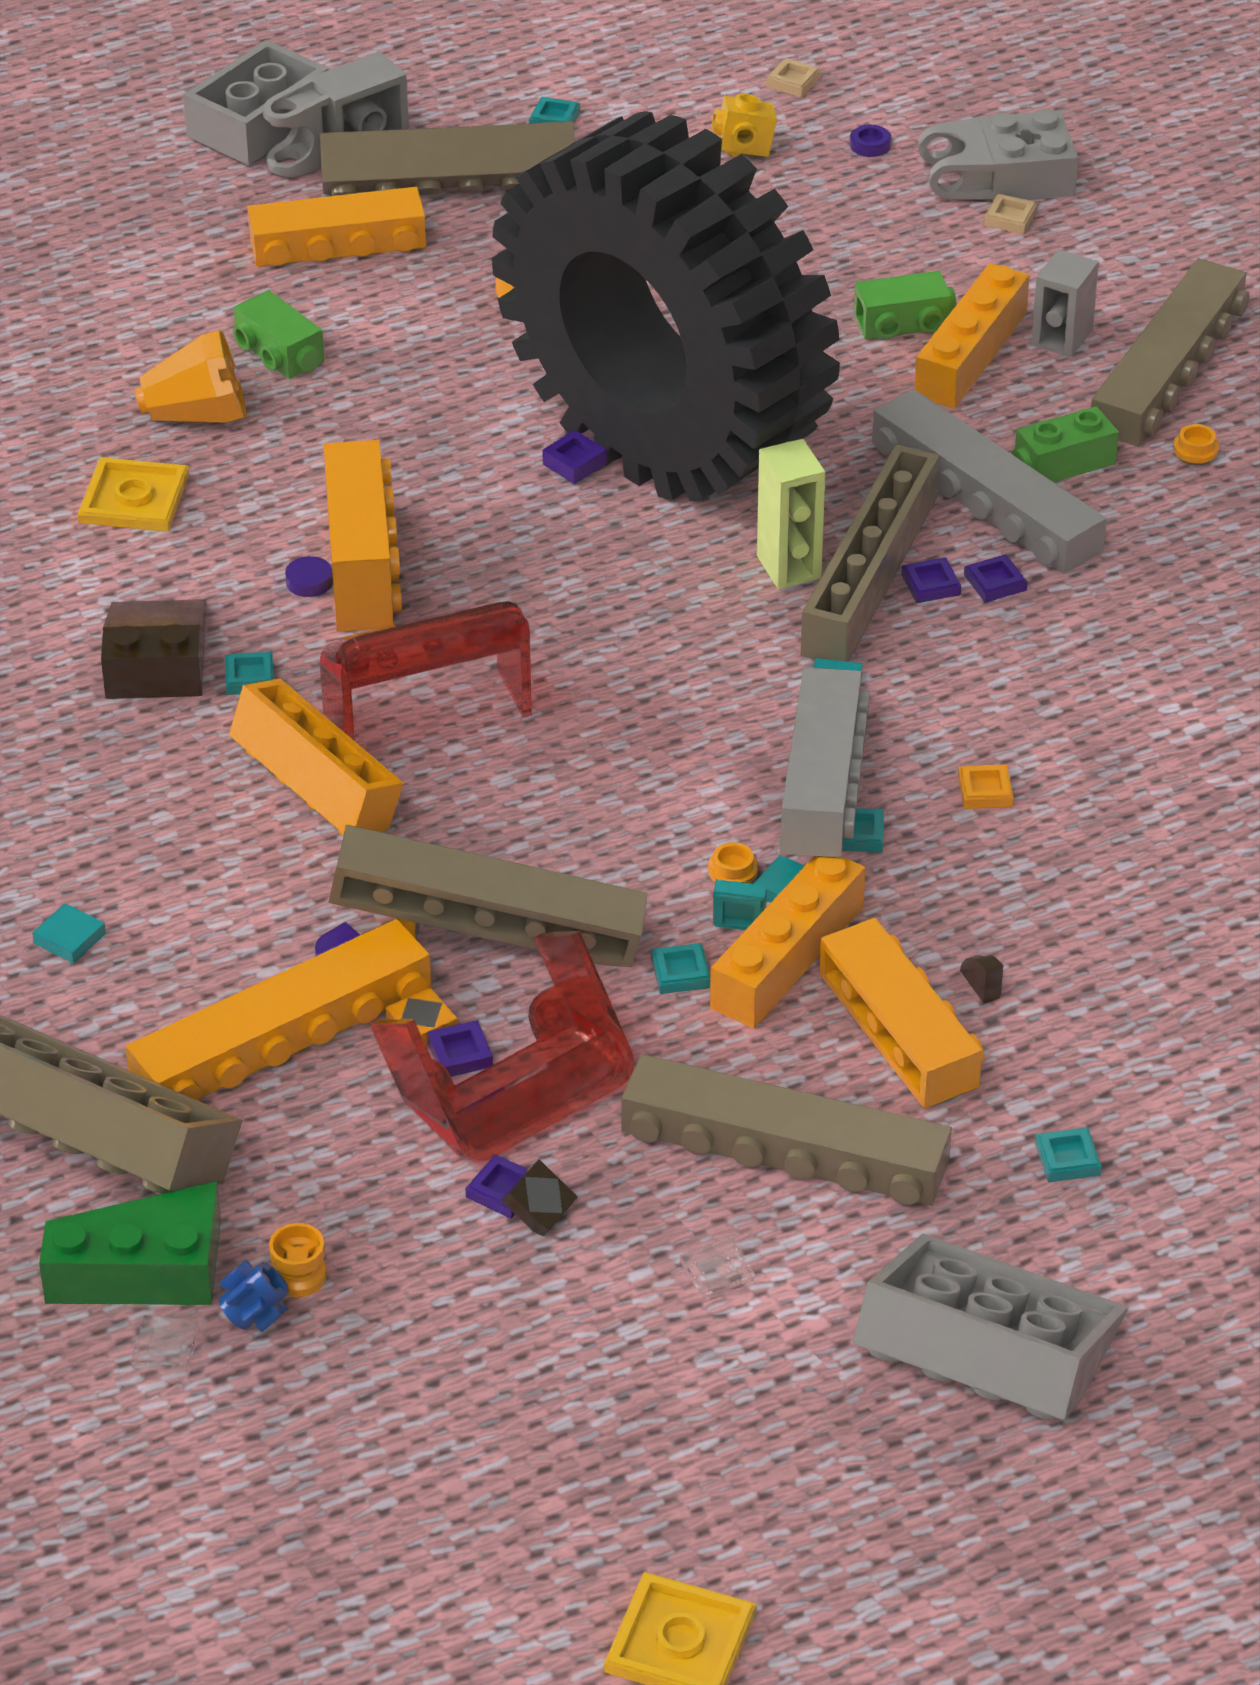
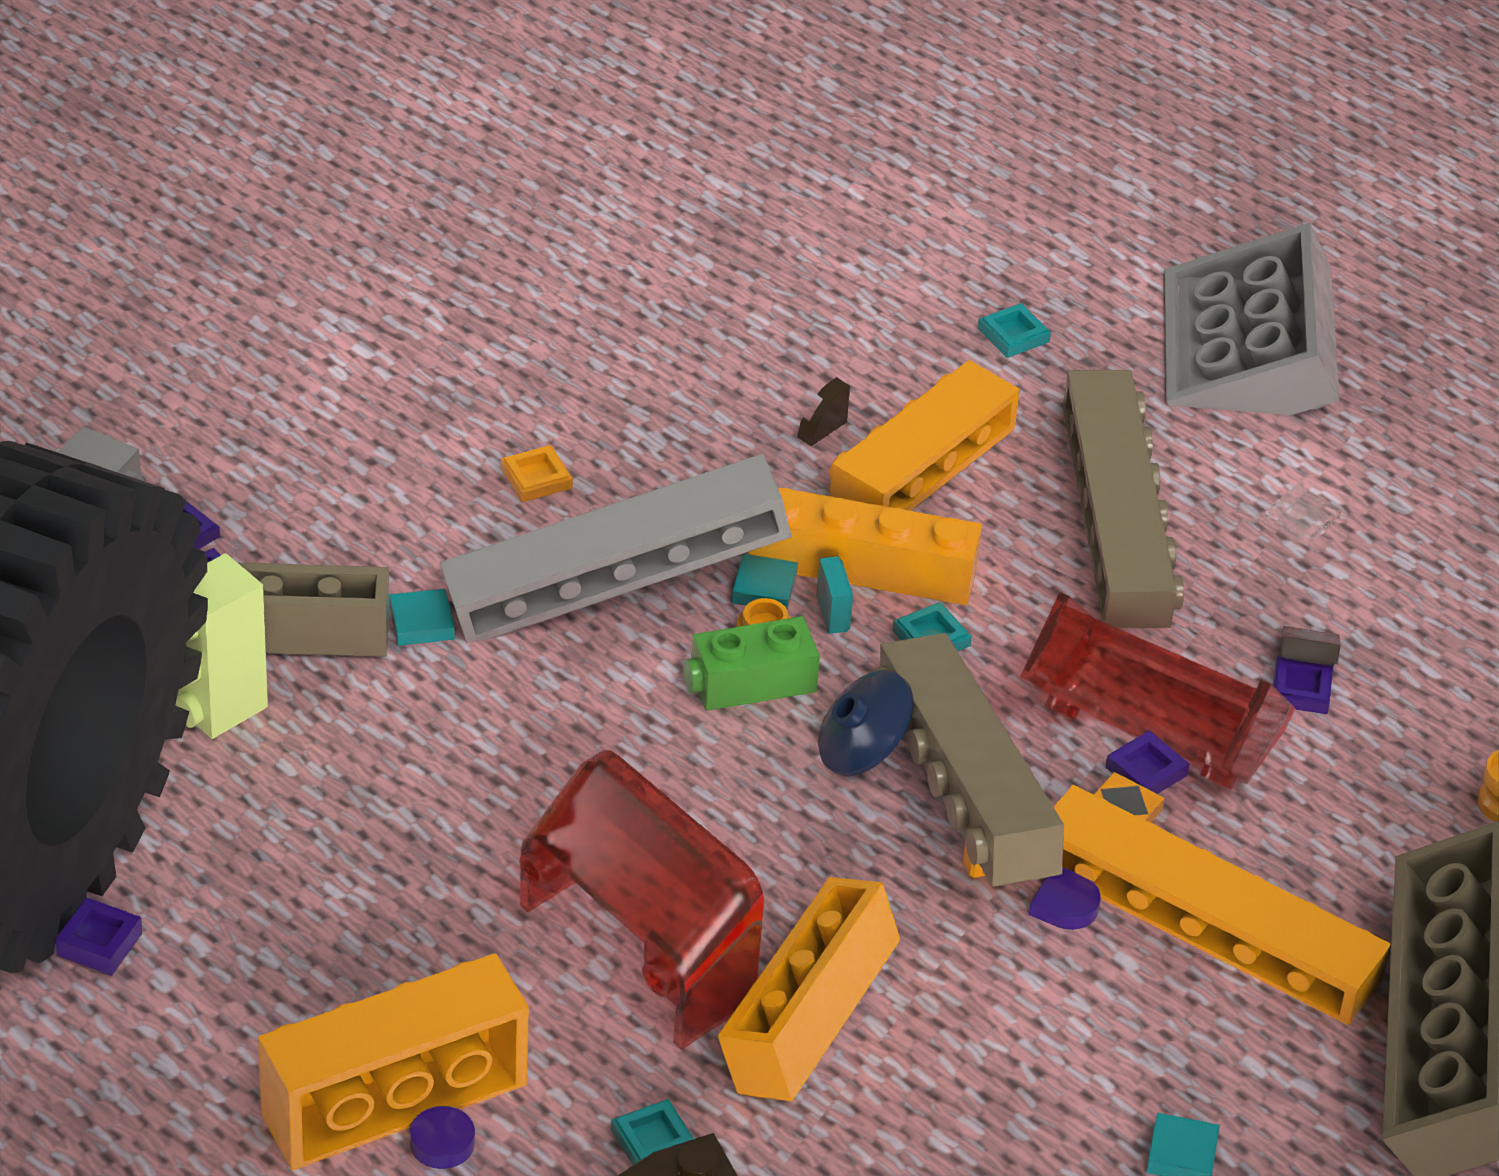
camera: 115 degrees left, 0 degrees up
none -> bright green brick [683,616,820,711]
none -> dark blue dish [818,670,913,776]

